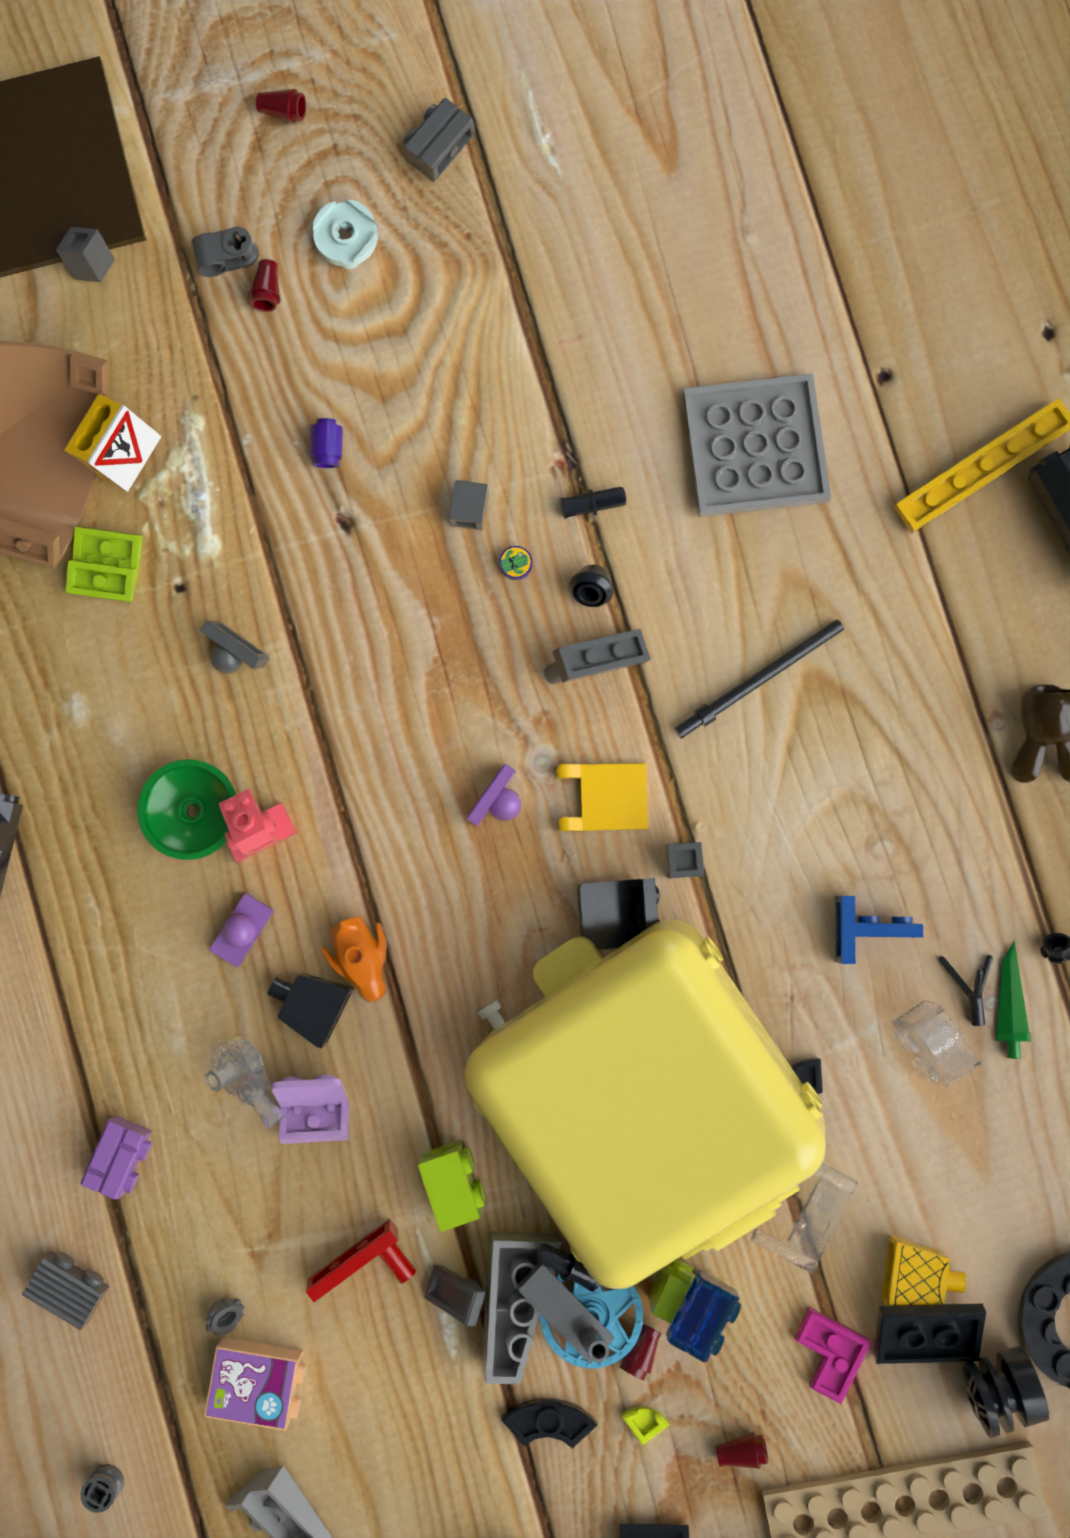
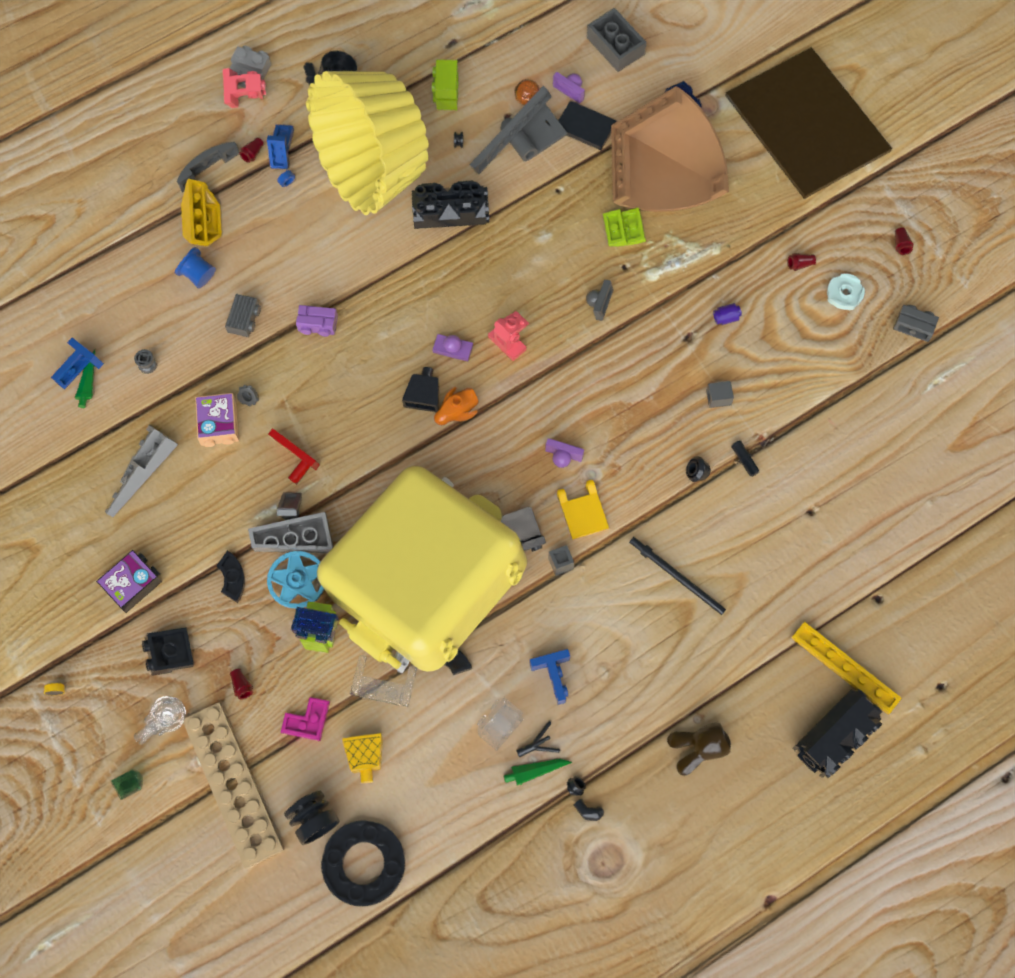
camera: 70 degrees right, 15 degrees down
dark grey panel [56,227,114,282] -> none
piece [64,394,162,492] -> none
green dish [137,759,237,860] -> none
dark grey piece [192,227,259,277] -> none
clear pin [205,1037,285,1129] -> none
lavender bracket [272,1075,350,1144] -> none
lime piece [418,1140,486,1232] -> none
tile [500,546,532,580] -> none
dark grey piece [516,1262,615,1364] -> none
black axle [536,1243,600,1292] -> none
dark grey piece [544,629,651,684] -> none
dark red cone [619,1323,662,1381] -> none
neon yellow tile [621,1406,670,1446] -> none
light grey plate [683,374,831,517] -> none
black tile [874,1303,986,1364] -> none

